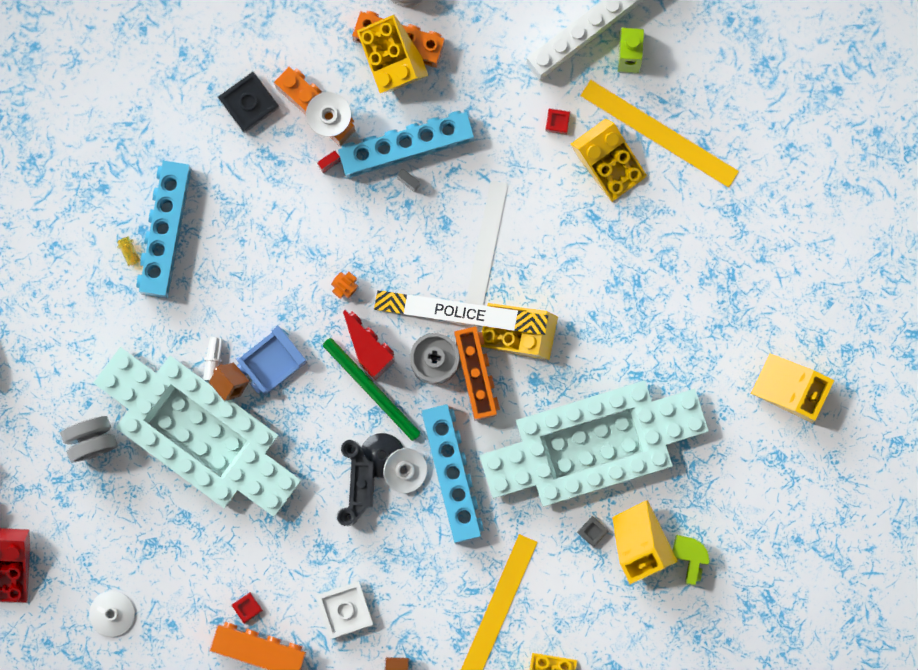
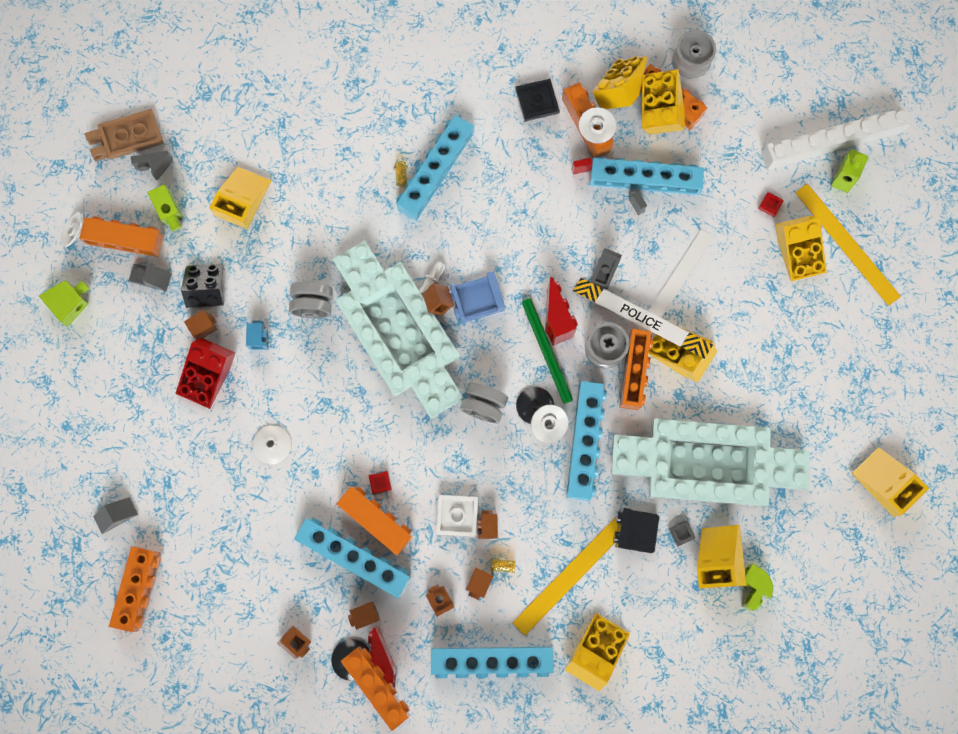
camera: 20 degrees right, 5 degrees down
orange gear [331,271,359,299] -> none
black plate [337,440,375,526] -> none
none -> dark azure brick [246,321,269,350]
none -> light grey wheel [460,383,509,424]
none -> dark orange brick [477,510,498,539]
none -> clear yellow pin [491,557,516,573]
none -> dark grey slope [591,248,622,289]
none -> yellow slope [592,56,647,109]
none -> black bracket [613,508,659,553]

